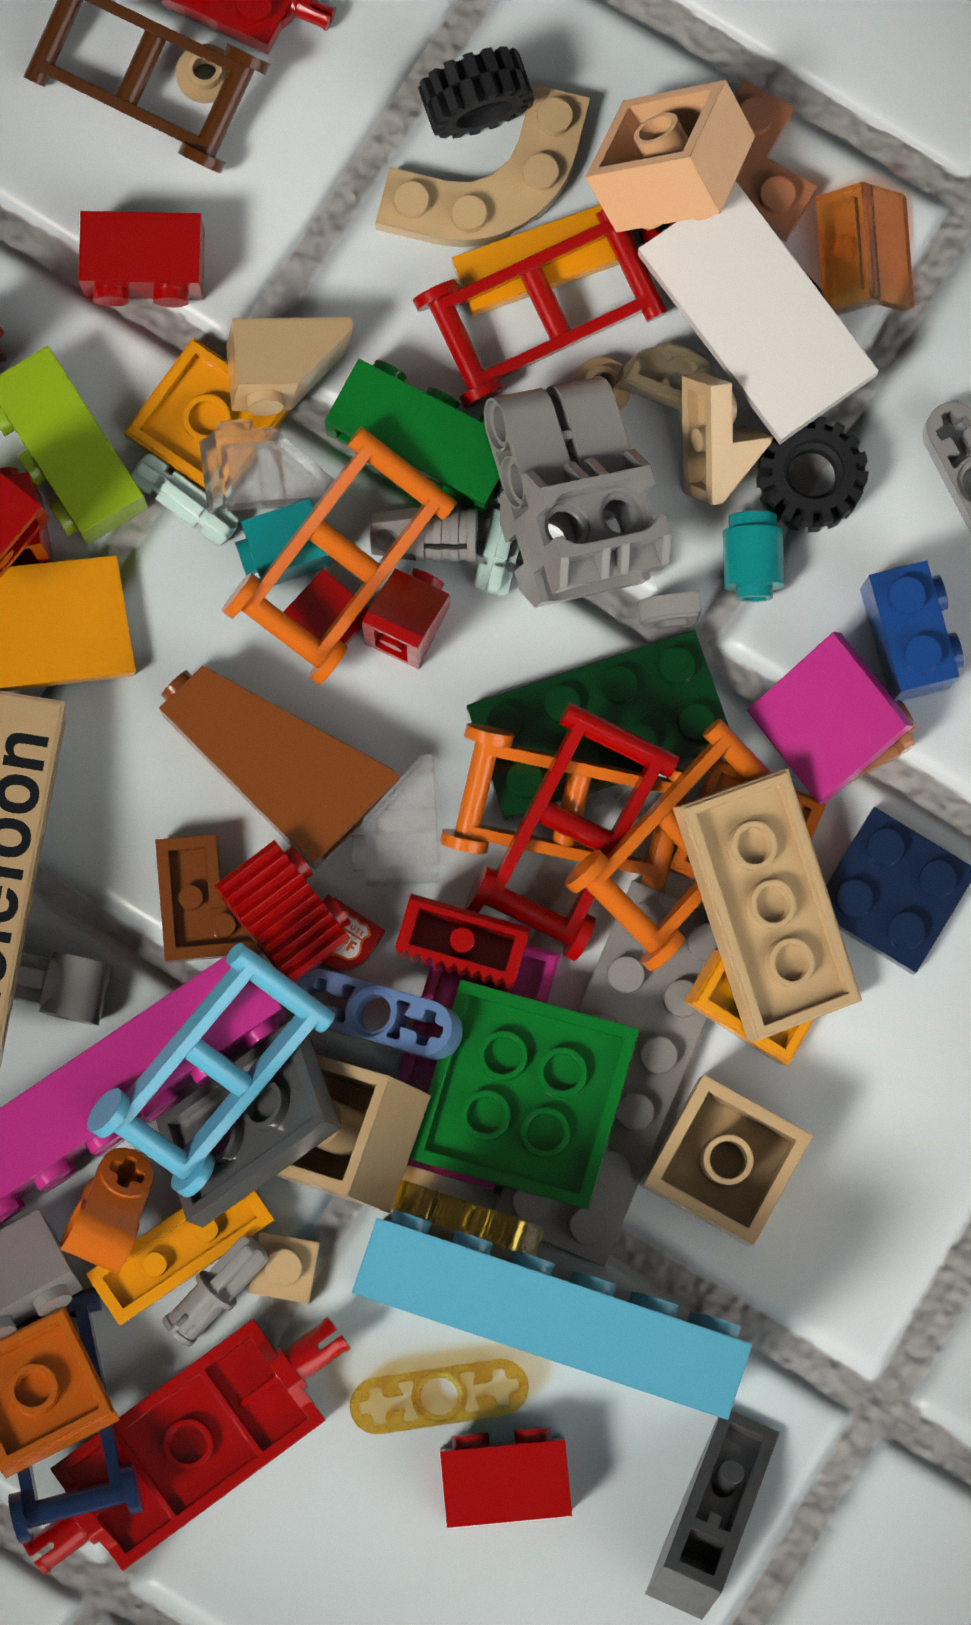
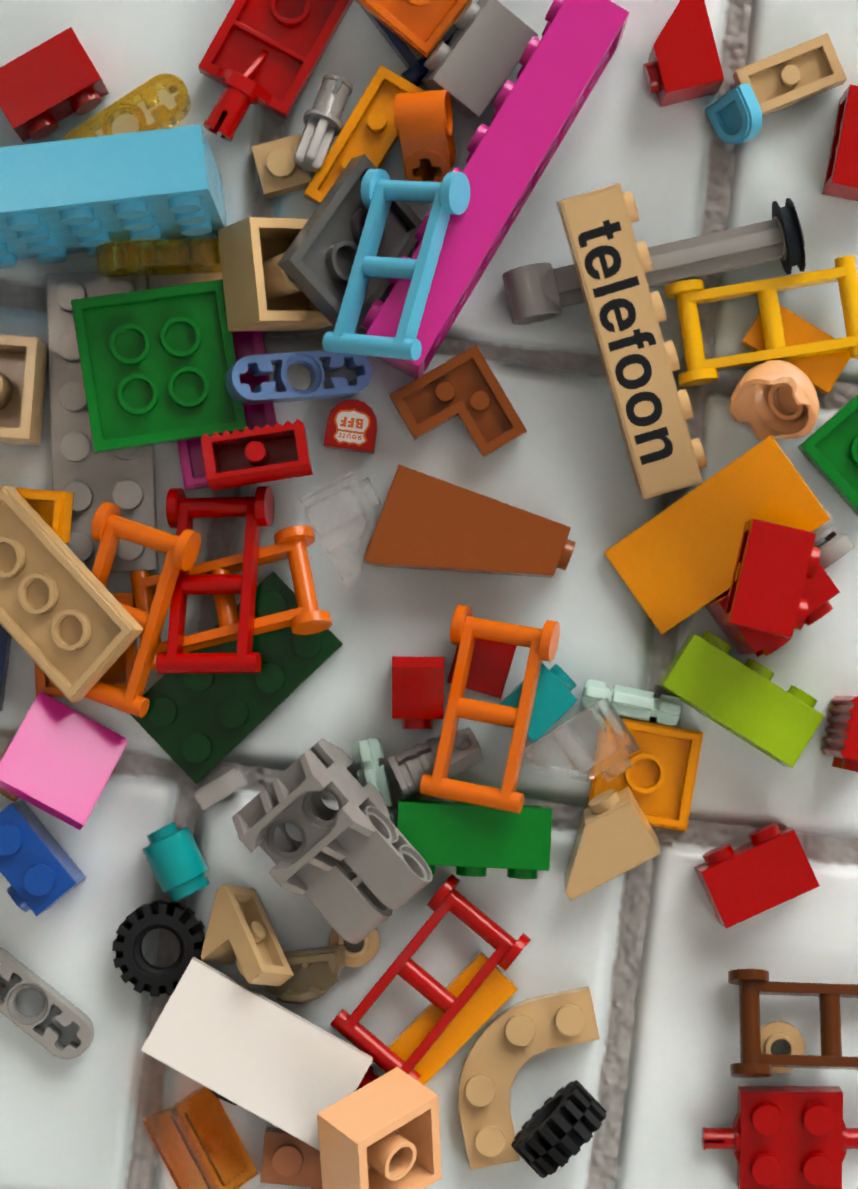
camera: 155 degrees right, 5 degrees up
red brick [215,840,351,983] -> none

